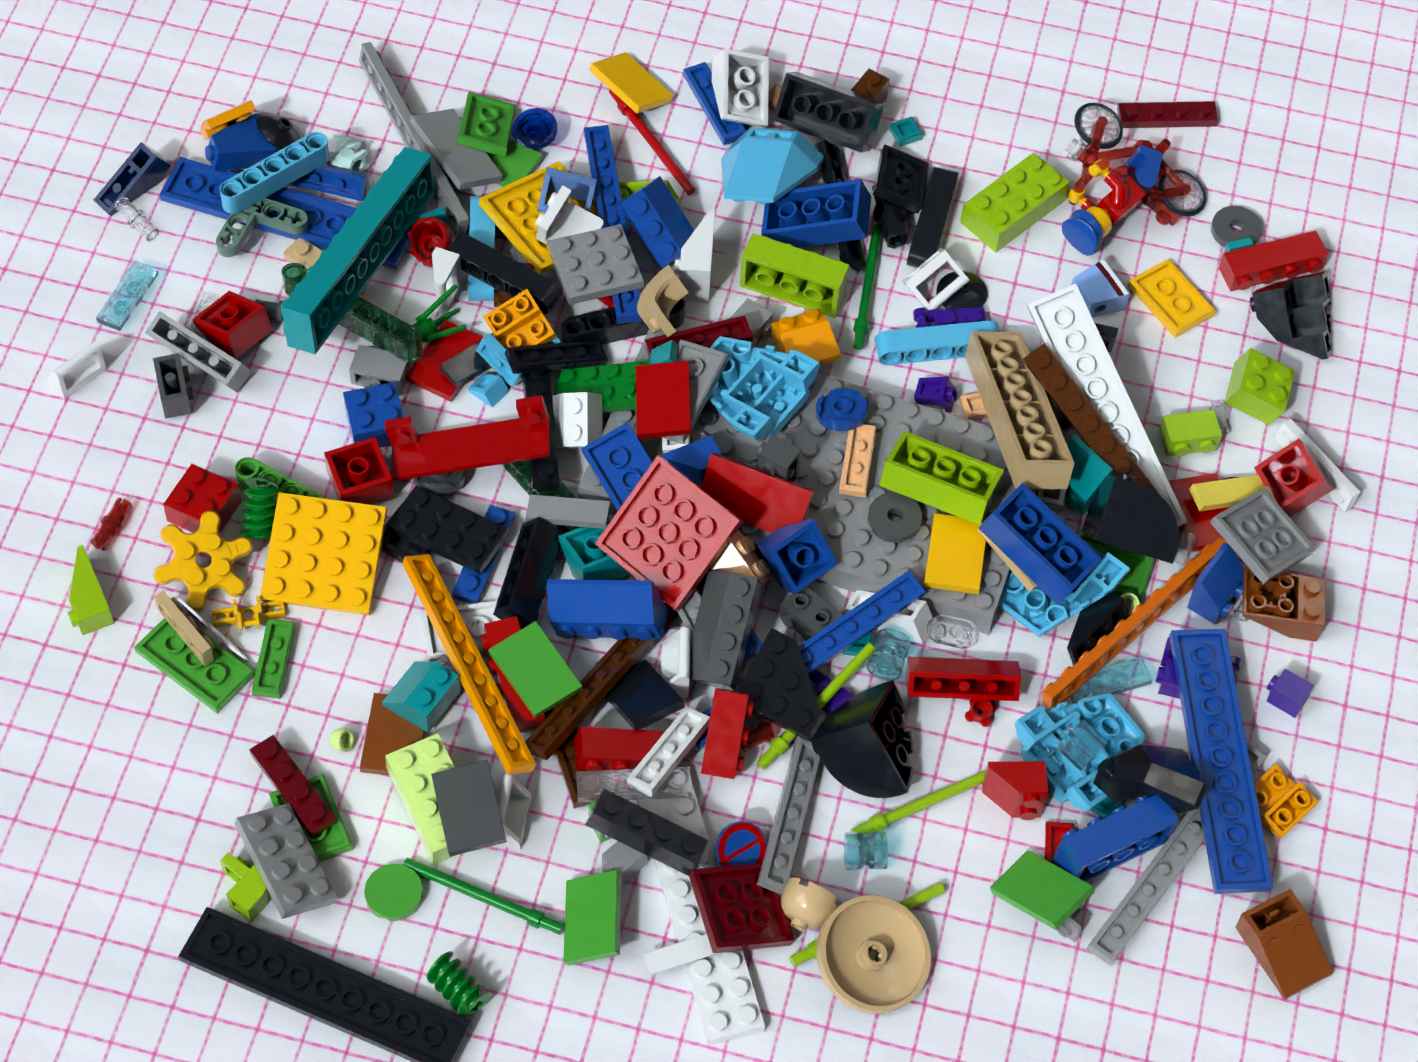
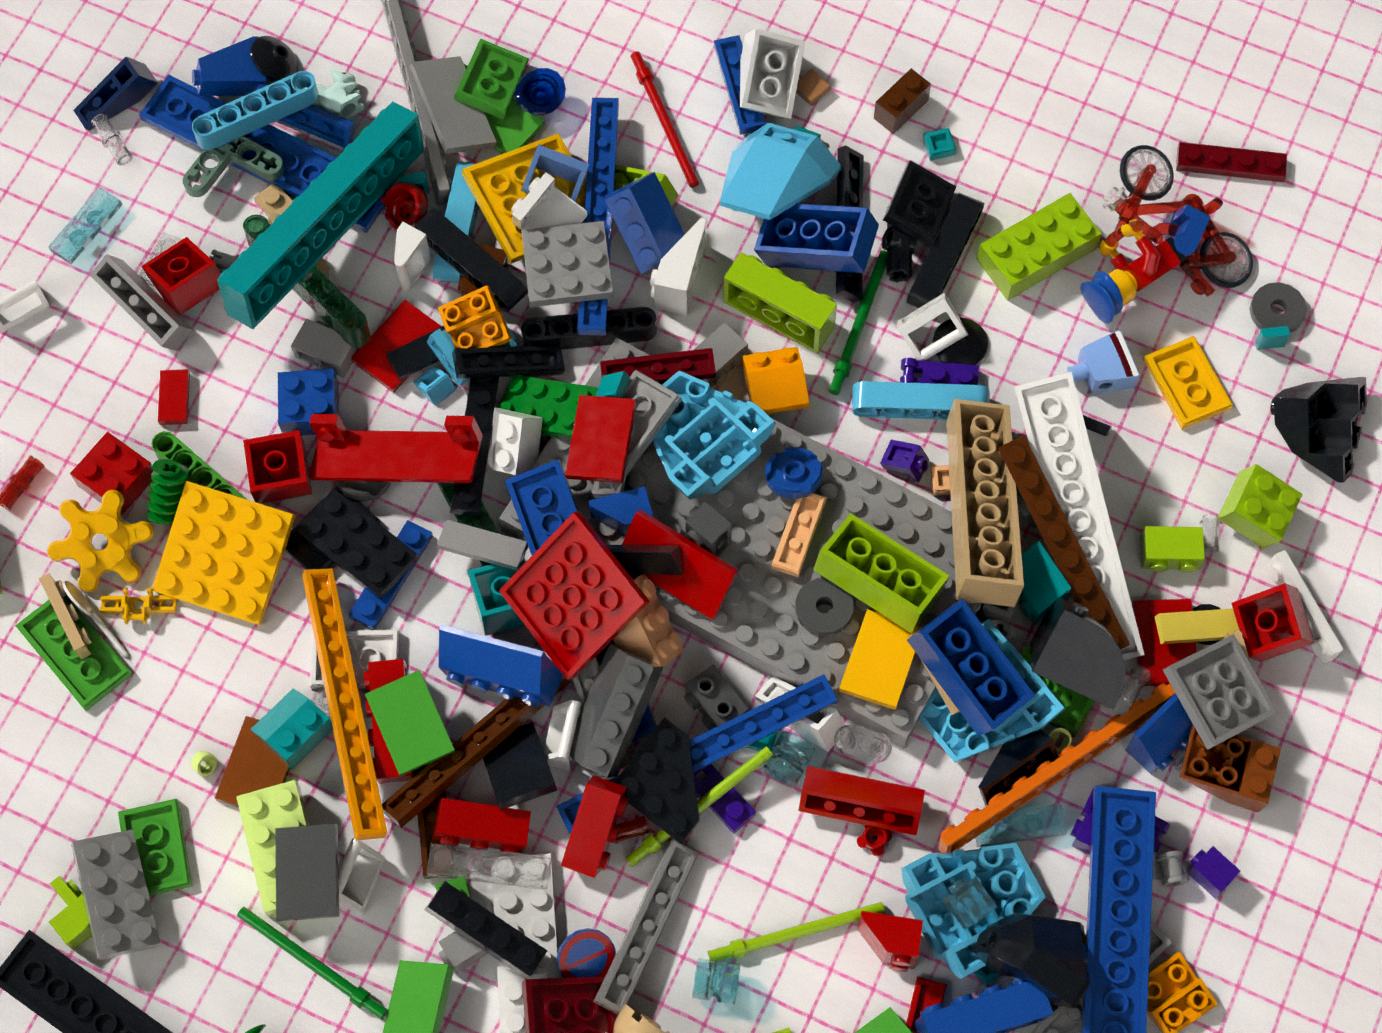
camera: 15 degrees right, 10 degrees up
dark grey brick [153,353,195,419] -> none
light orange slope [201,100,256,138] -> none
dark red plate [249,735,337,838] -> none
bright green tile [251,619,296,699] -> none
bright green tile [364,863,423,921] -> none
green plant [411,284,467,343] -> none
black brick [493,517,563,629] -> none
yellow tile [589,52,674,114] -> none
white plate [627,706,710,797] -> none
tan arch [637,264,689,337] -> none
blue slope [757,518,838,595] -> none
black brick [772,71,885,153] -> none
black brick [810,680,914,798] -> none
red brick [1219,231,1328,292] -> none
none -> red tile [158,369,190,425]
none -> black slope [606,545,683,575]
none -> light grey bush [1156,851,1189,887]

